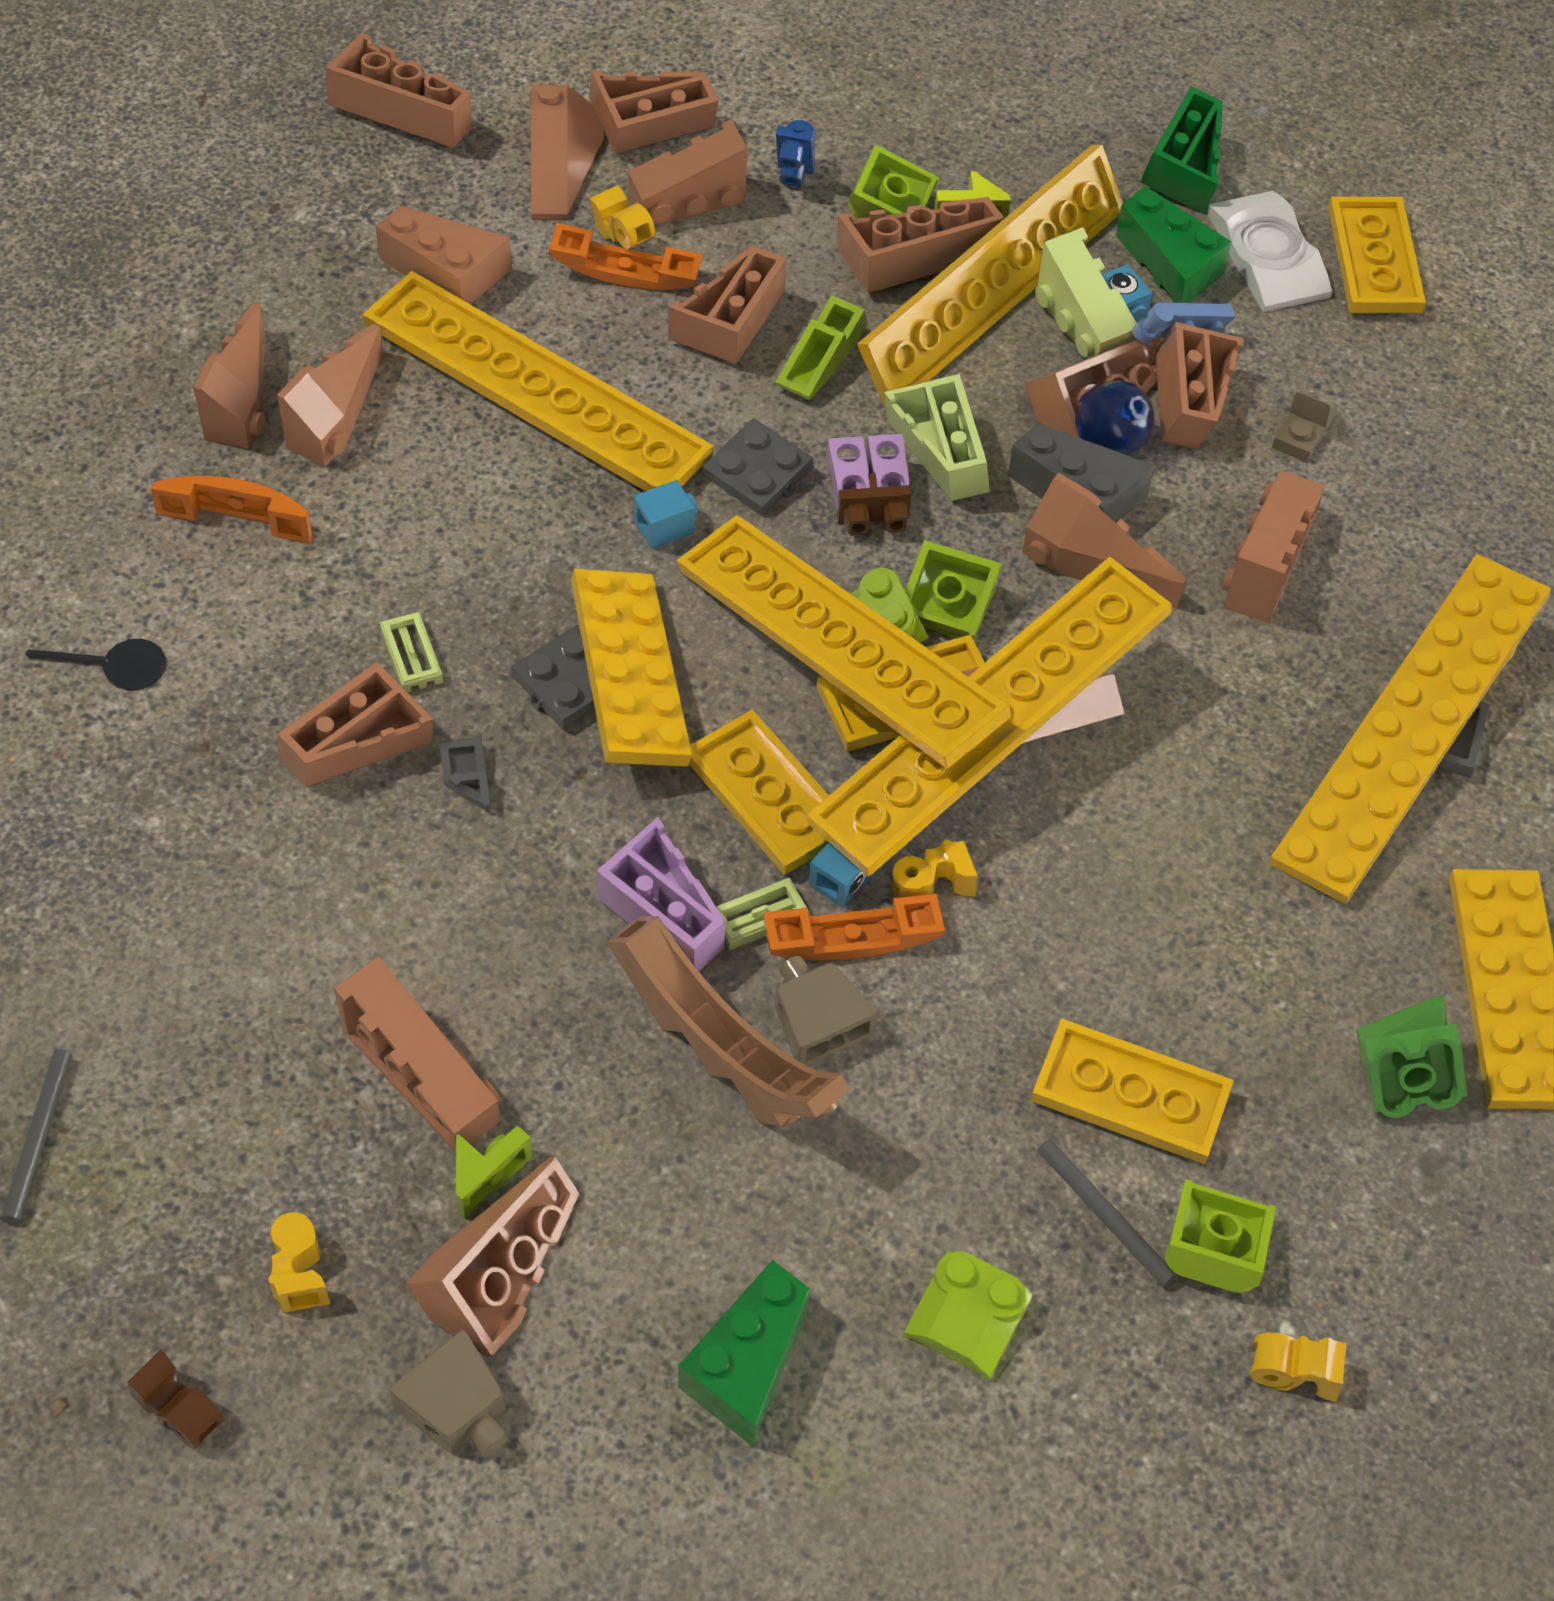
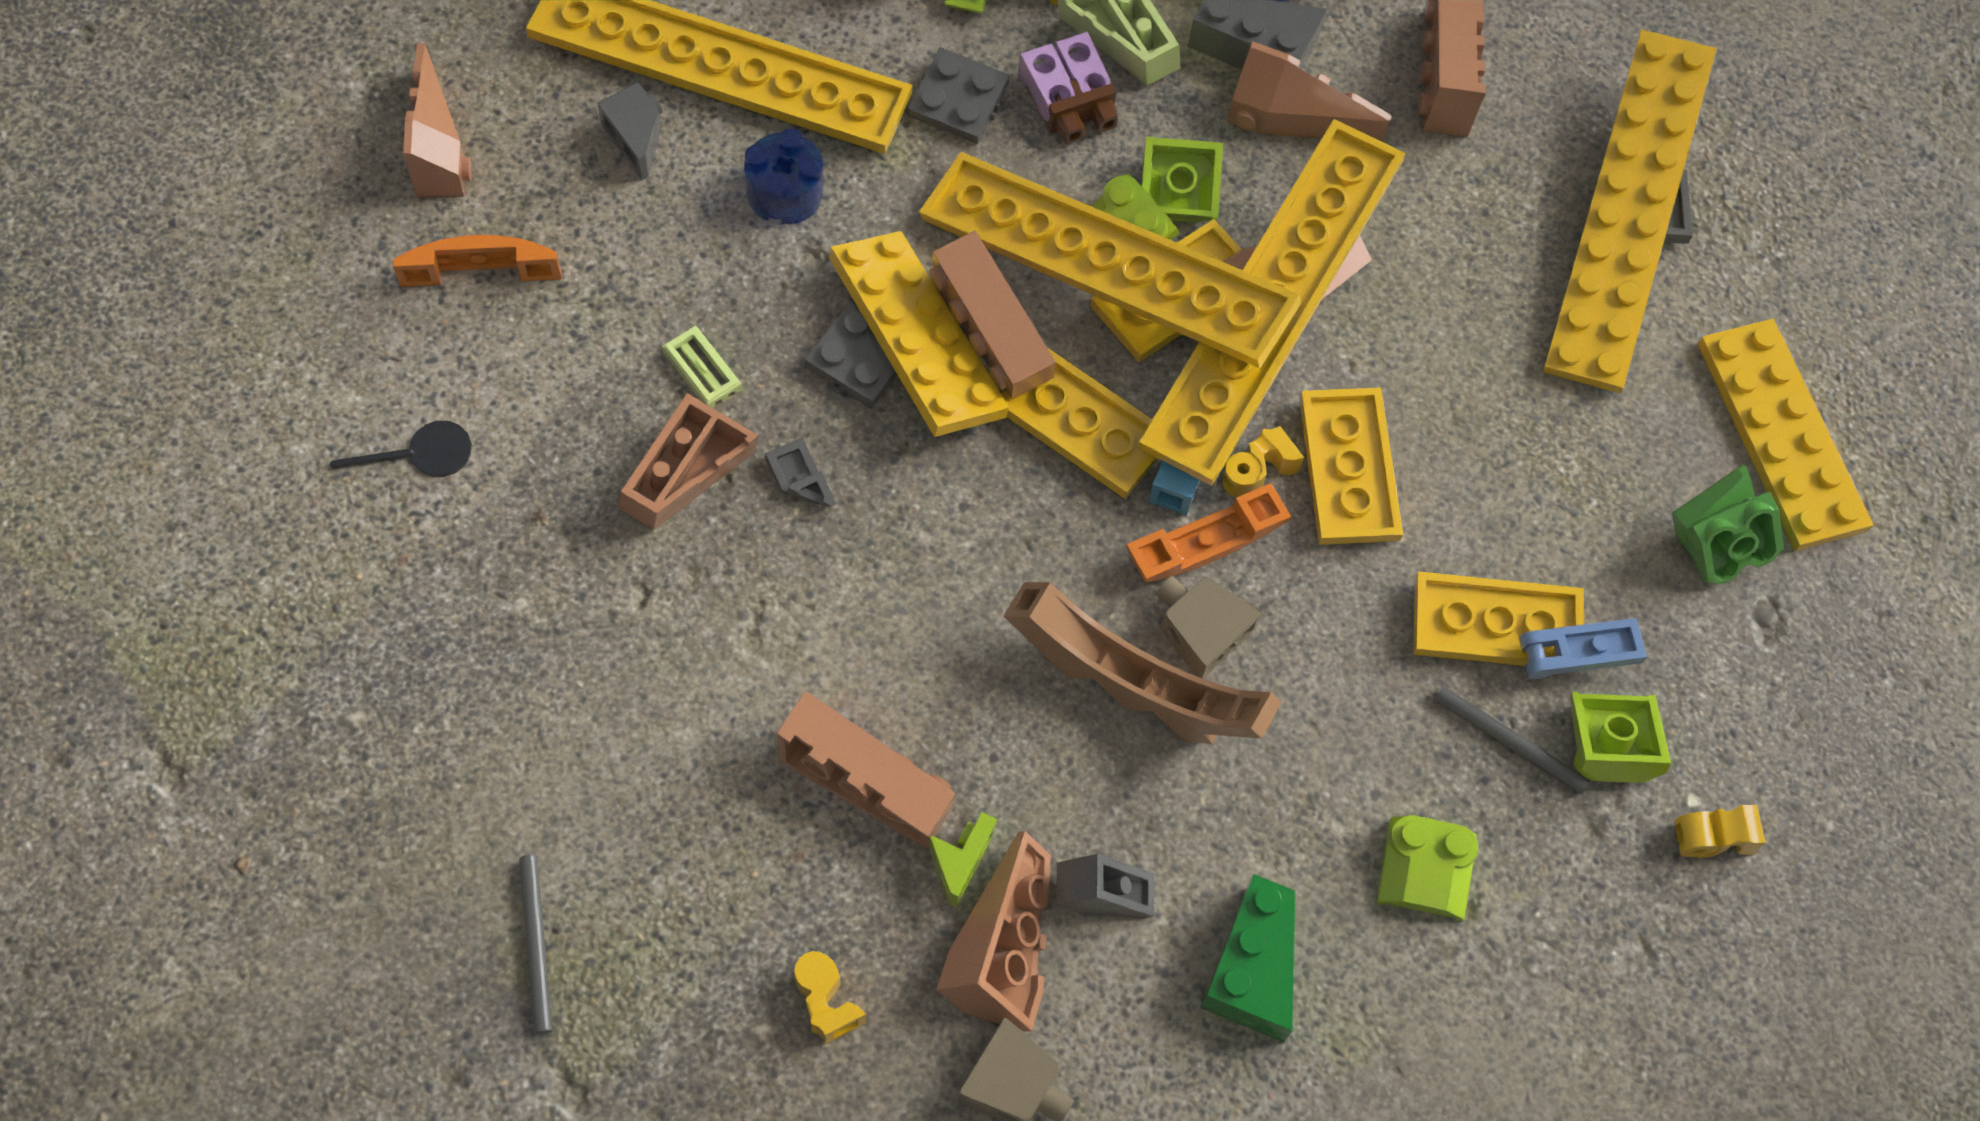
camera: 20 degrees left, 10 degrees up
nougat wedge [277,323,383,467] -> none
lavender wedge [597,817,725,972] -> none
dark azure brick [634,480,698,549] -> none
yellowish green tile [716,877,809,951] -> none
none -> dark grey slope [597,82,662,180]
none -> clear blue brick [744,128,824,224]
none -> nougat wedge [929,230,1056,399]
none -> dark grey slope [1056,854,1154,918]
none -> yellow plate [1299,388,1403,545]
none -> medium blue plate [1519,618,1647,679]

